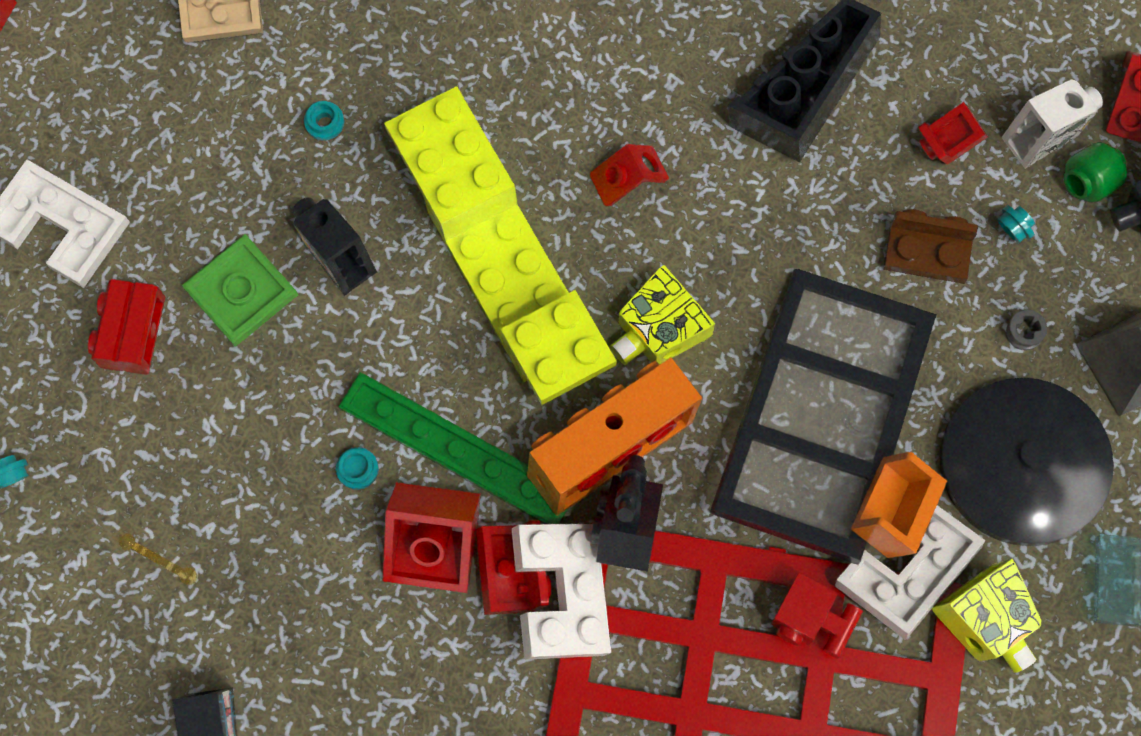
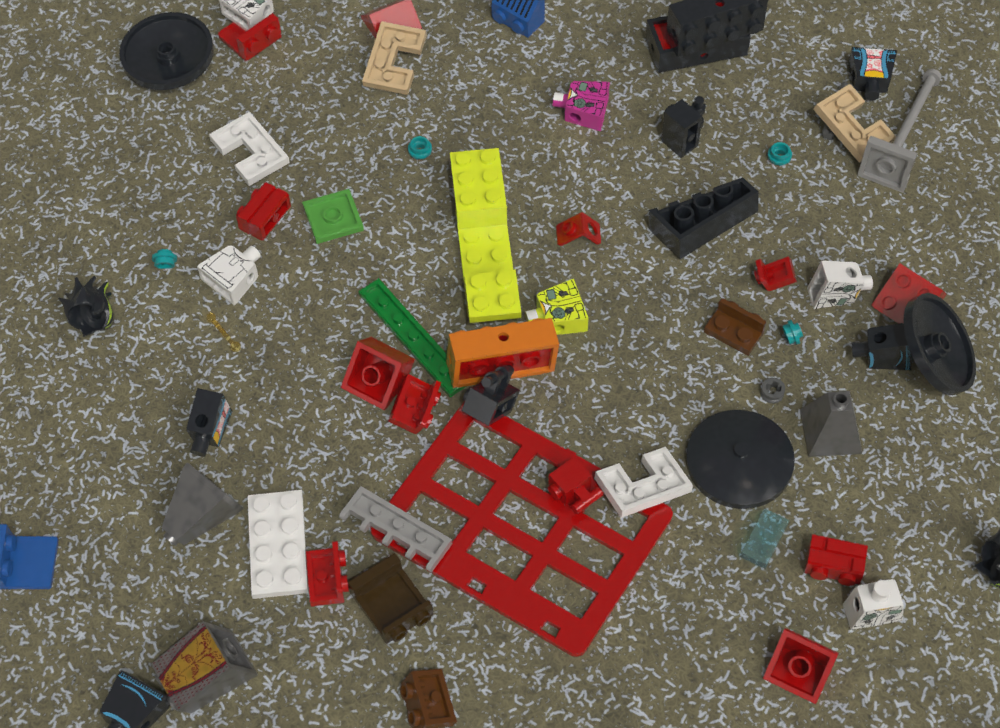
camera: 20 degrees right, 15 degrees down
black torso [292,197,377,296] -> none
teal plate [336,447,379,490] -> none
white plate [512,524,611,660] -> none
door [710,269,937,565] -> none
orange panel [851,452,947,558] -> none
neon yellow torso [932,559,1041,673] -> none
green head [1064,142,1127,203] -> none
none -> white torso [197,246,261,305]

